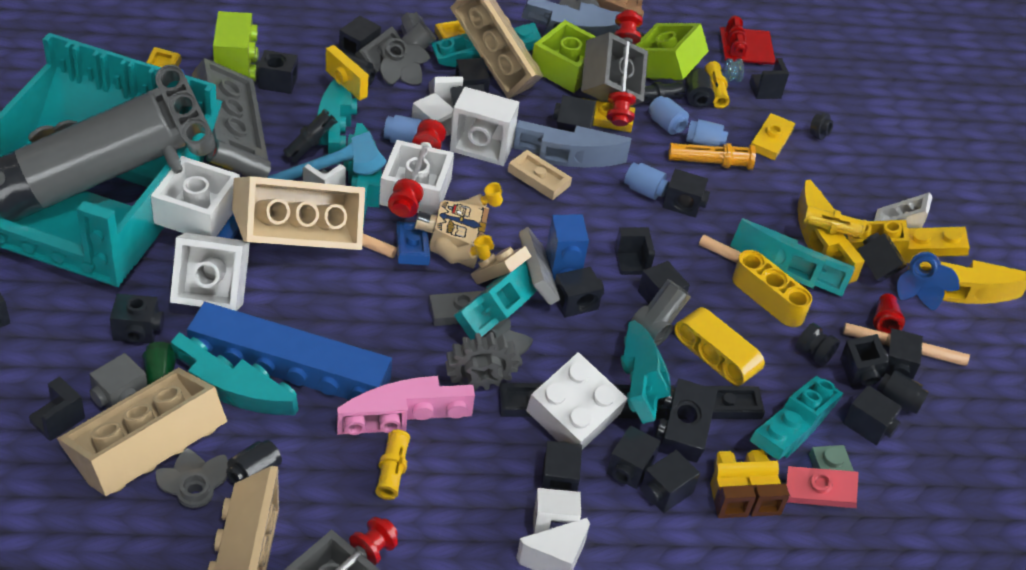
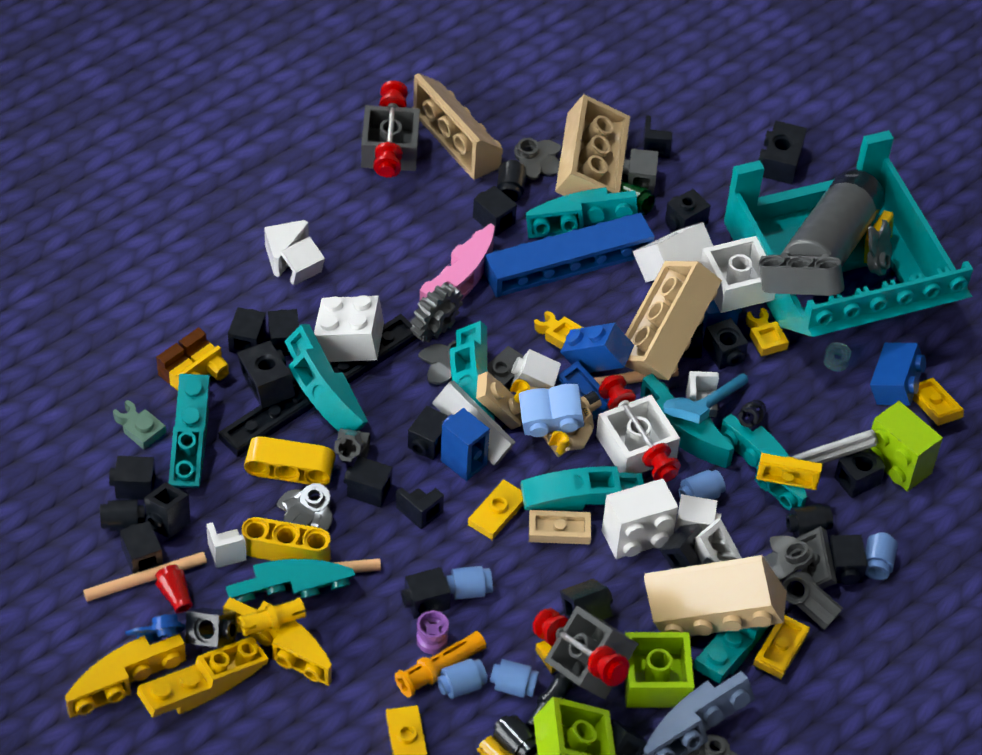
camera: 145 degrees right, 5 degrees up
dark grey hinge [192,58,271,178] -> none
yellow pin [375,429,410,500] -> none
sand blue slope [513,120,632,168] -> none
black brick [541,441,582,492] -> none
coral plate [786,466,859,509] -> none
black wheel [795,322,841,366] -> none
white slope [874,192,932,228] -> none
none -> white panel [206,522,246,568]
none -> dark grey plate [277,483,333,532]
none -> medium lavender wheel [416,610,449,654]
none -> yellow plate [468,479,524,540]
none -> black brick [473,186,517,236]
none -> white brick [511,349,561,388]
none -> light blue brick [519,384,584,437]
none -> teal slope [520,466,644,511]
none -> yellow plate [534,311,584,349]
none -> blue brick [560,323,634,373]
none -> light grey axle [793,429,878,464]
none -> medium blue brick [865,532,898,580]

